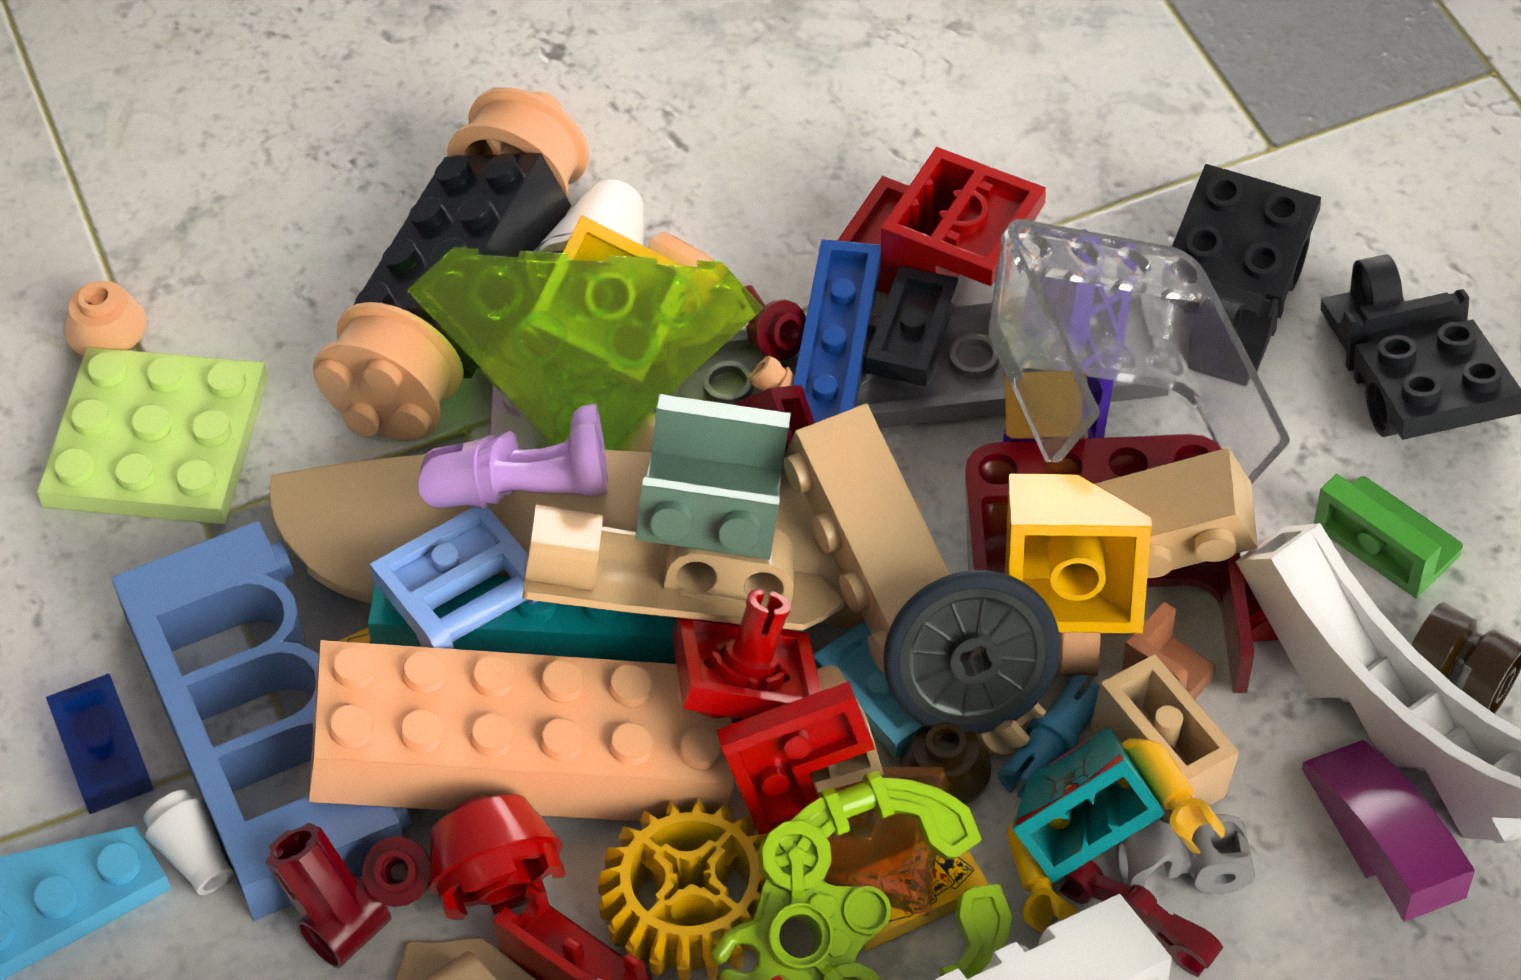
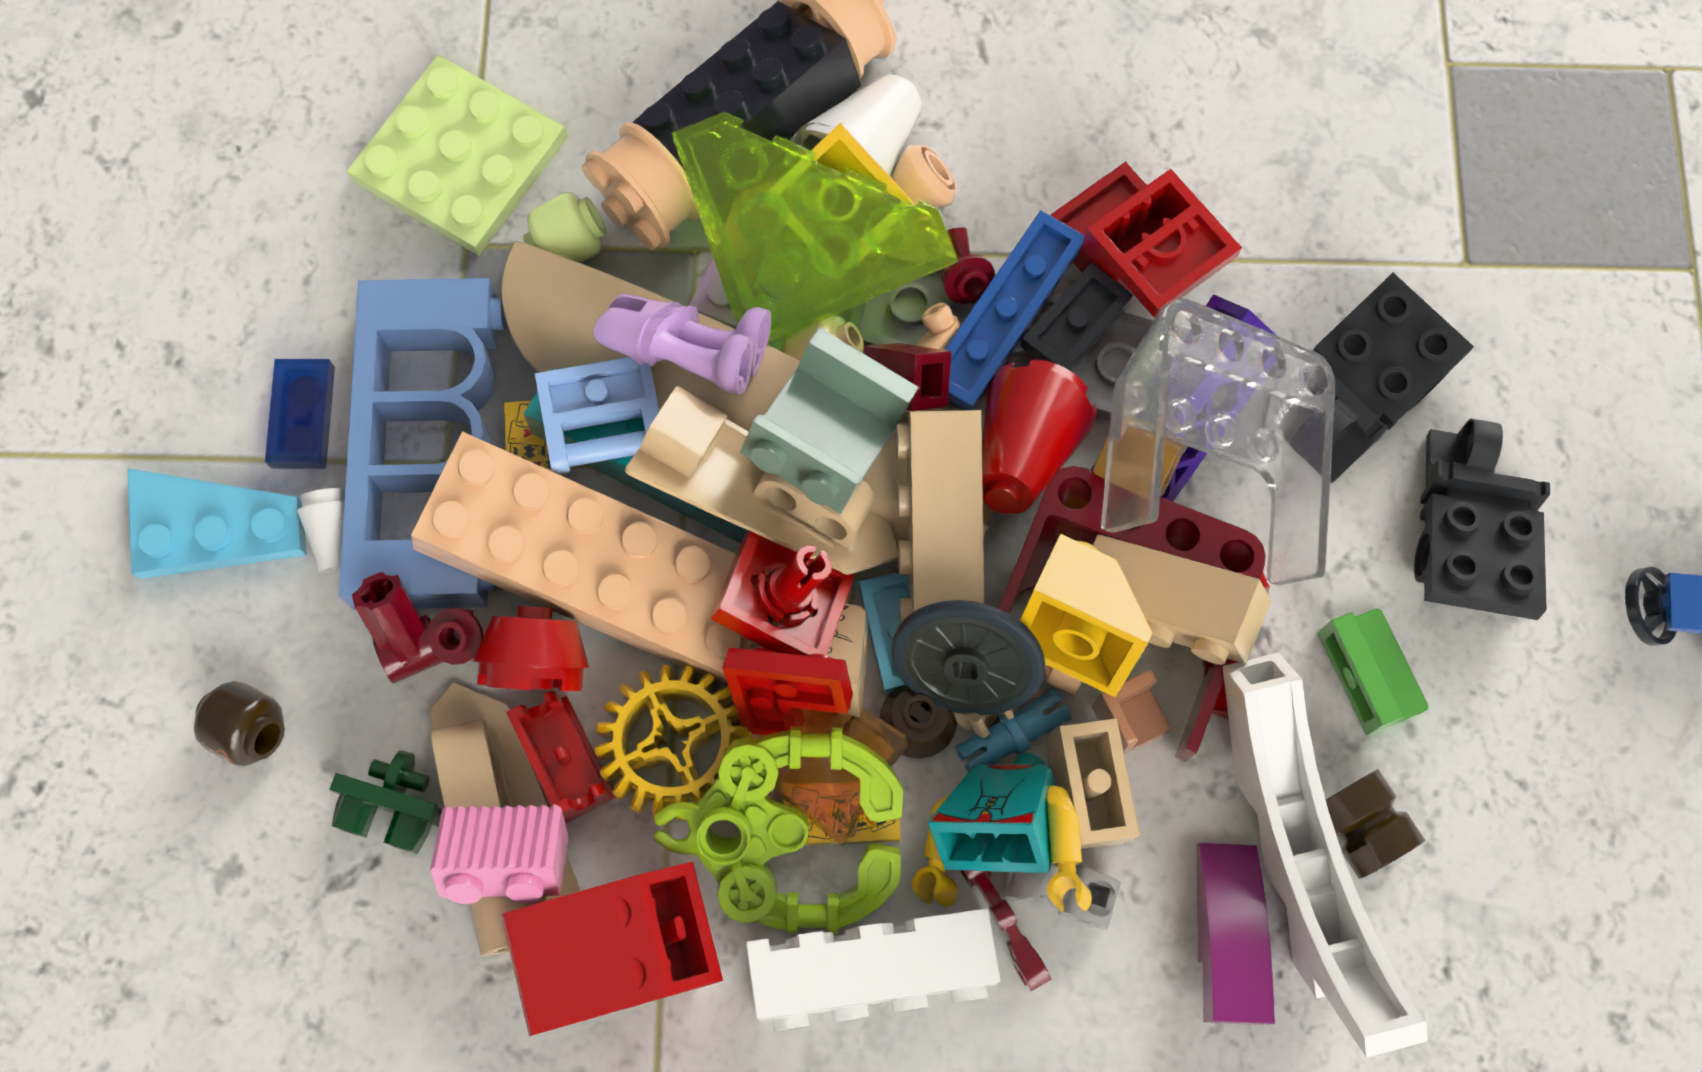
camera: 20 degrees right, 20 degrees up
light nougat cone [63,281,147,356] -> none
none -> yellowish green head [523,192,607,263]
none -> red cone [982,360,1097,514]

